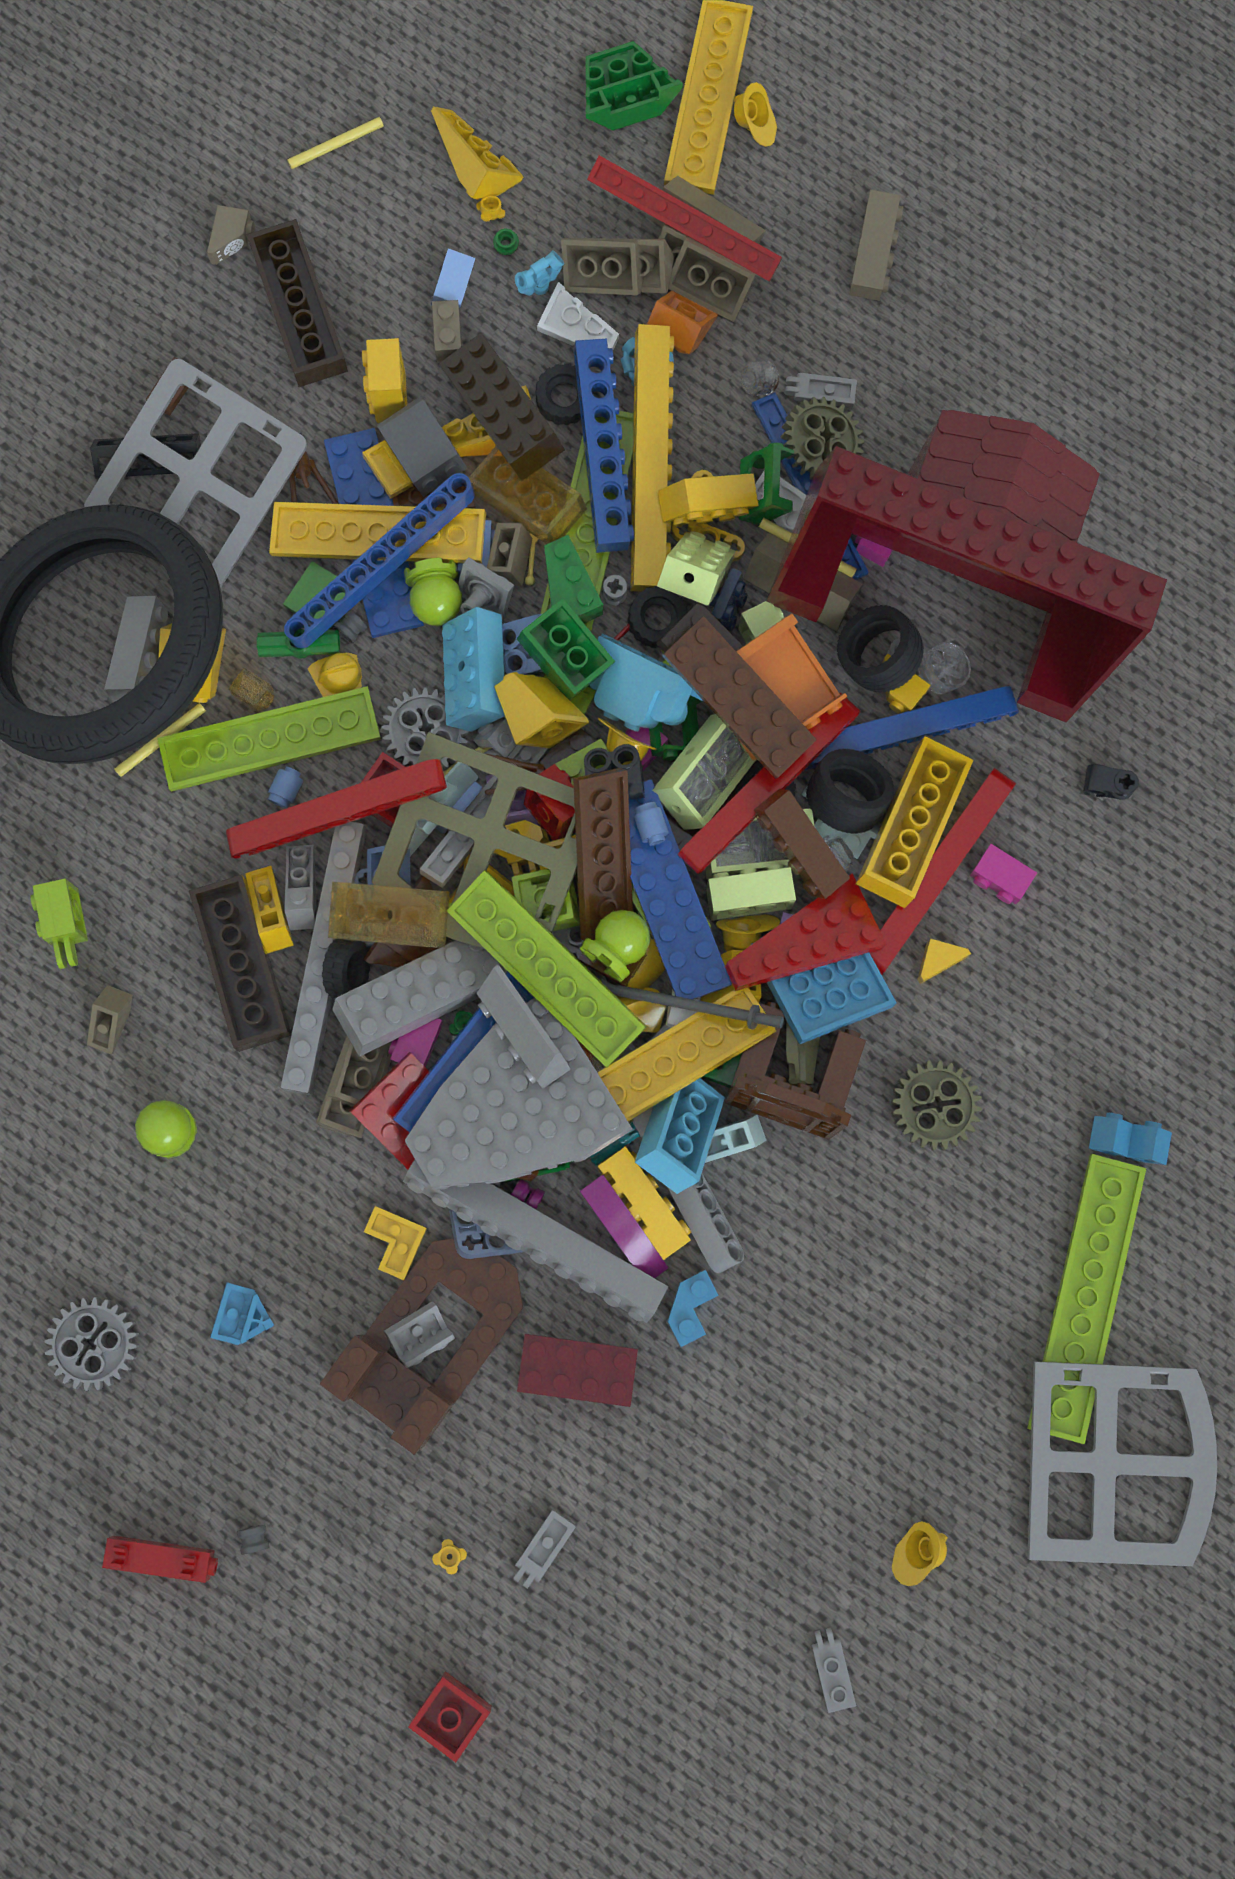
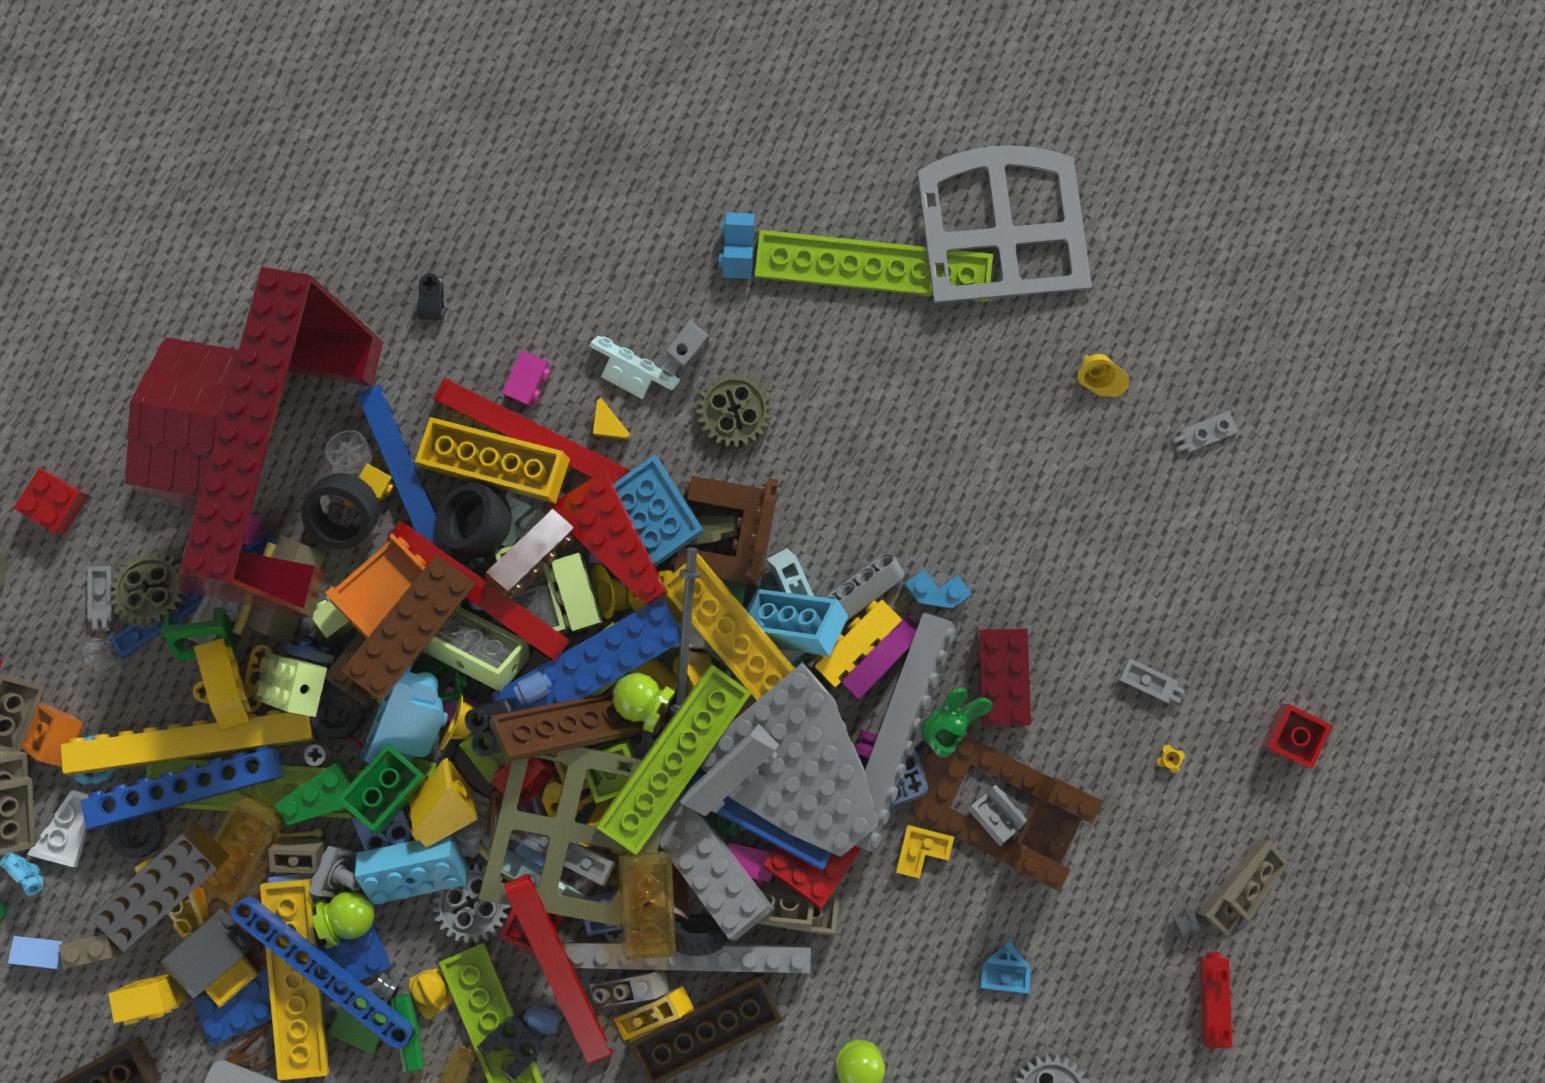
camera: 100 degrees left, 5 degrees up
none -> red brick [13,468,89,535]
none -> black piece [477,1016,542,1083]
none -> light aqua bracket [590,336,680,399]
none -> light grey torso [661,320,709,377]
none -> green piece [921,688,993,758]
none -> dark tan slope [1197,840,1289,936]

